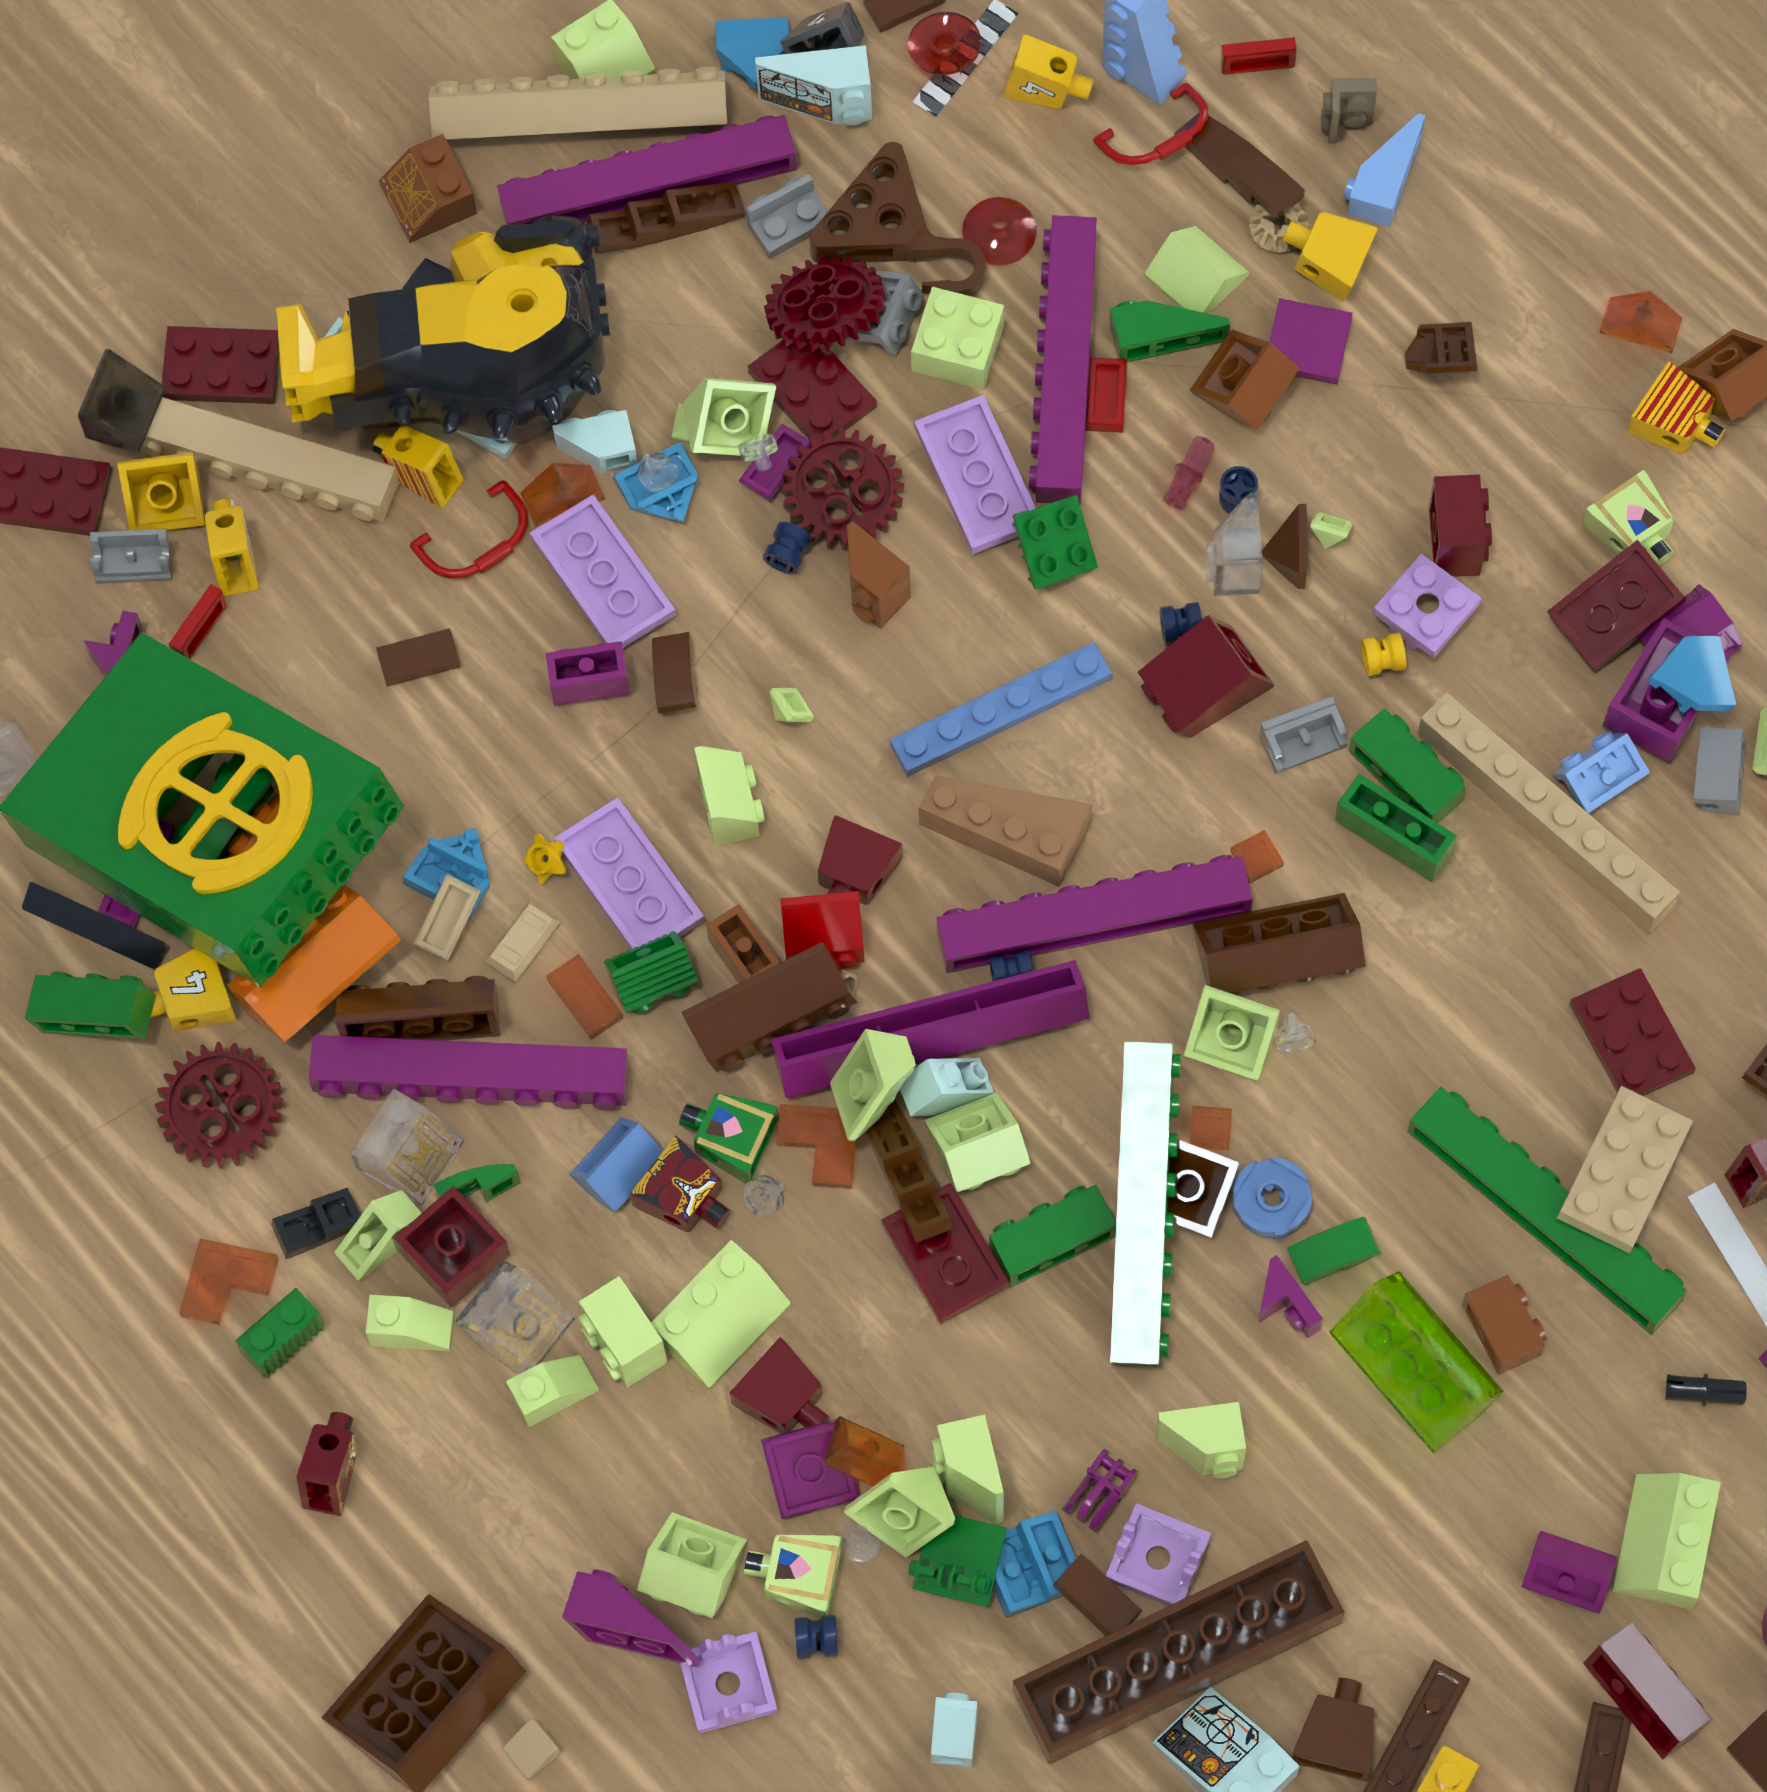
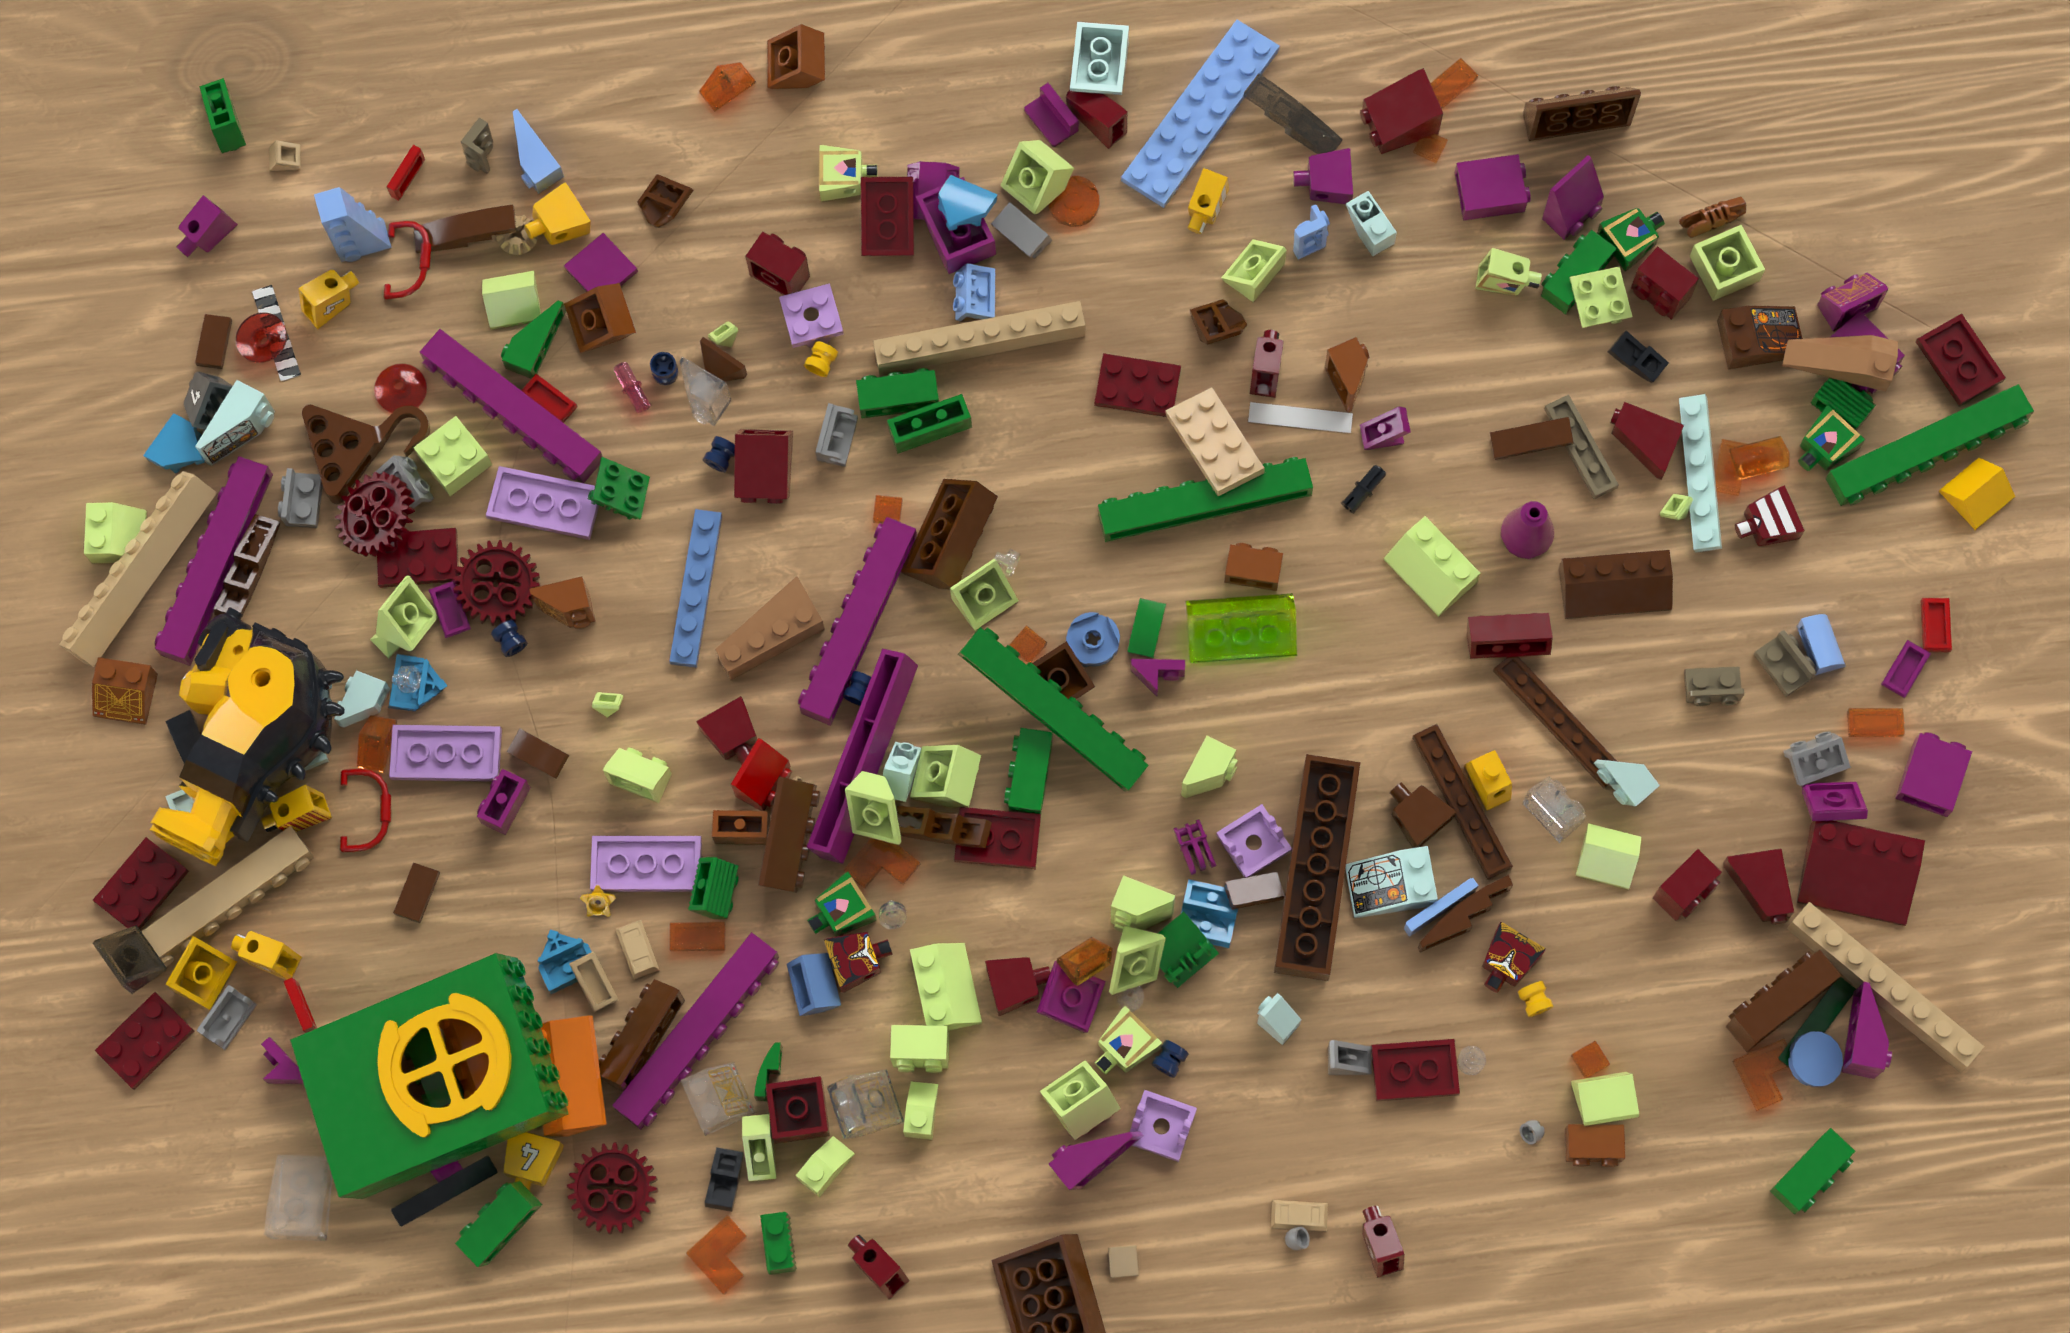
camera: 55 degrees left, 5 degrees up
clear tile [738,434,778,471] -> none
magenta panel [1521,1531,1617,1614] -> none
yellow torso [1627,362,1725,454] -> none

